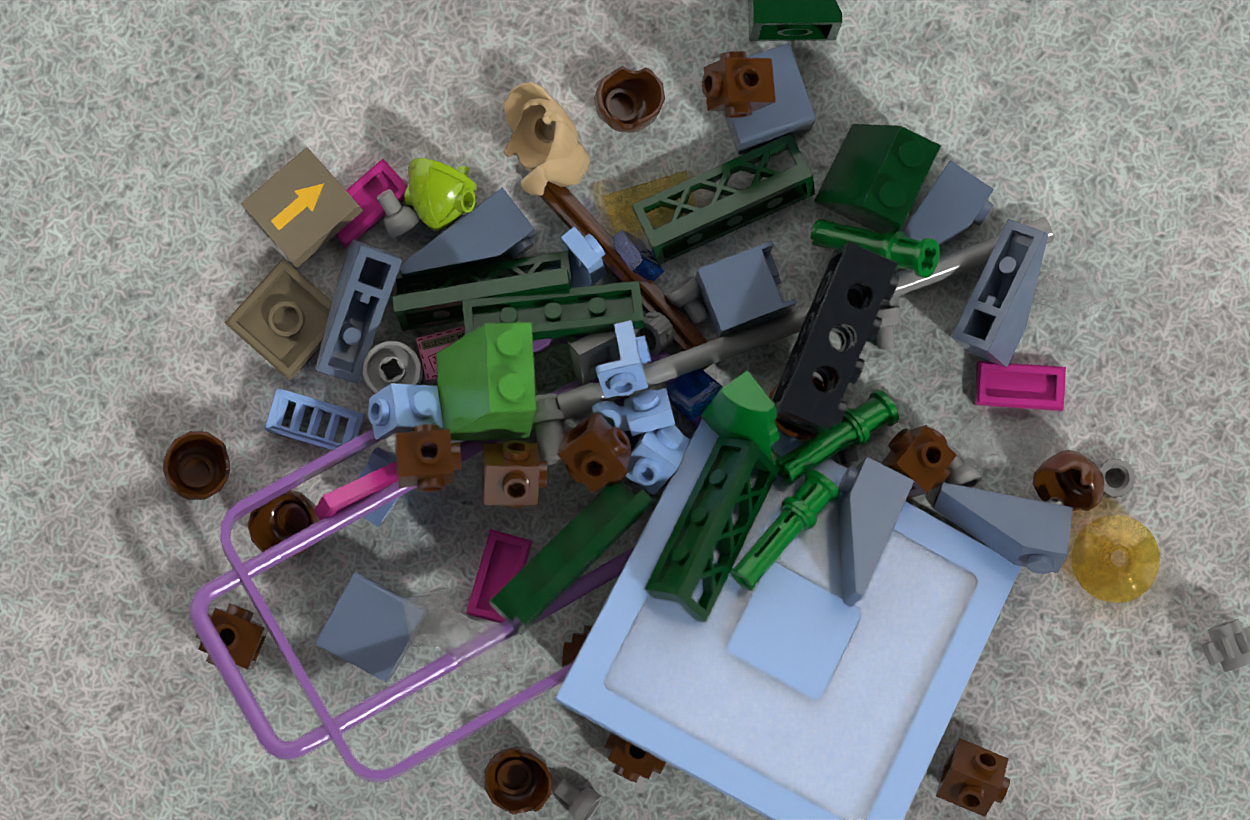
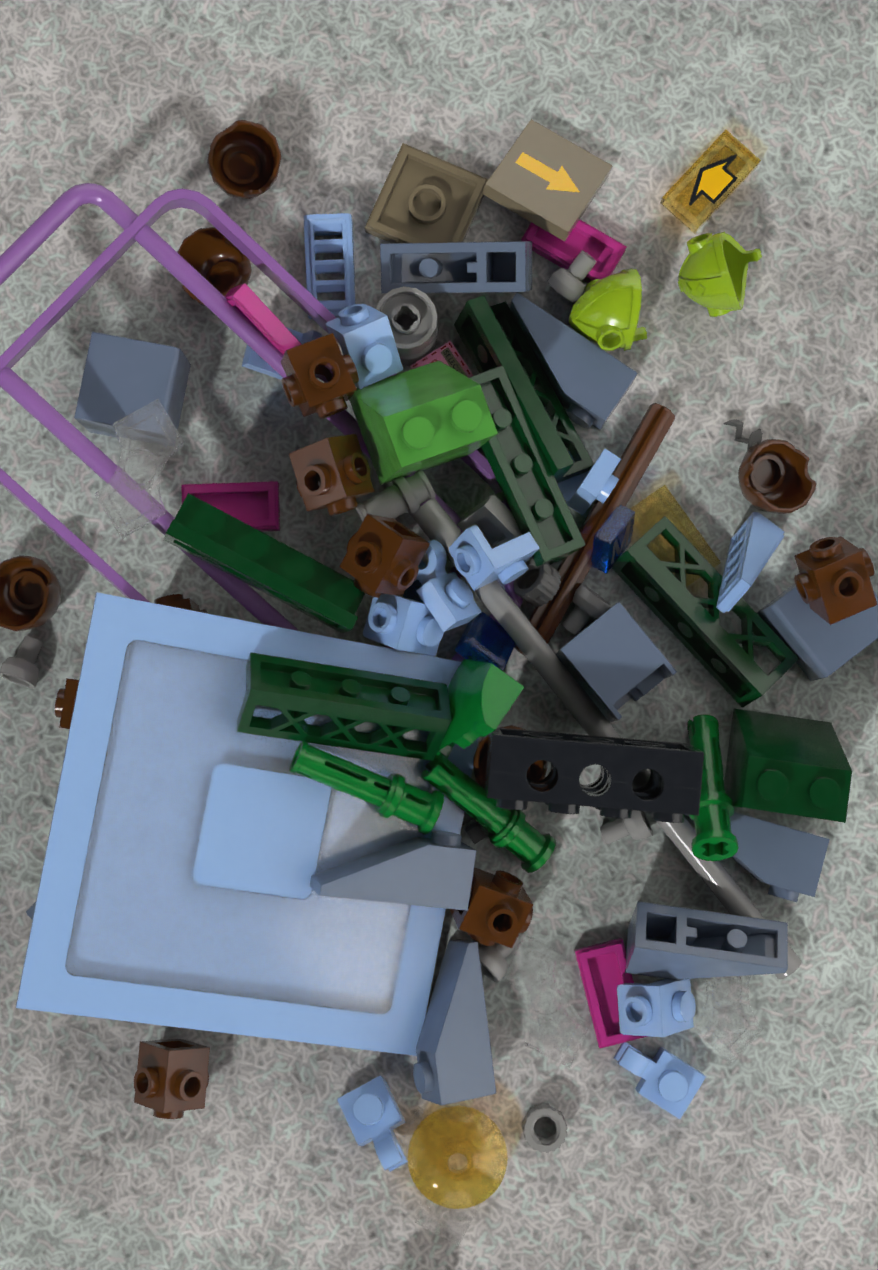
camera: 80 degrees right, 0 degrees up
reddish brown brick [196,603,268,670] -> none
tan piece [503,82,590,195] -> none
reddish brown hair [1032,450,1105,511] -> none
none -> light blue plate [337,1075,408,1172]
none -> light blue plate [614,1042,706,1119]
none -> light blue bracket [617,979,696,1037]
none -> clear yellow tile [660,130,761,234]
none -> lime helmet [678,232,762,317]
none -> light blue slope [716,512,784,613]
none -> dark grey piece [724,419,763,451]

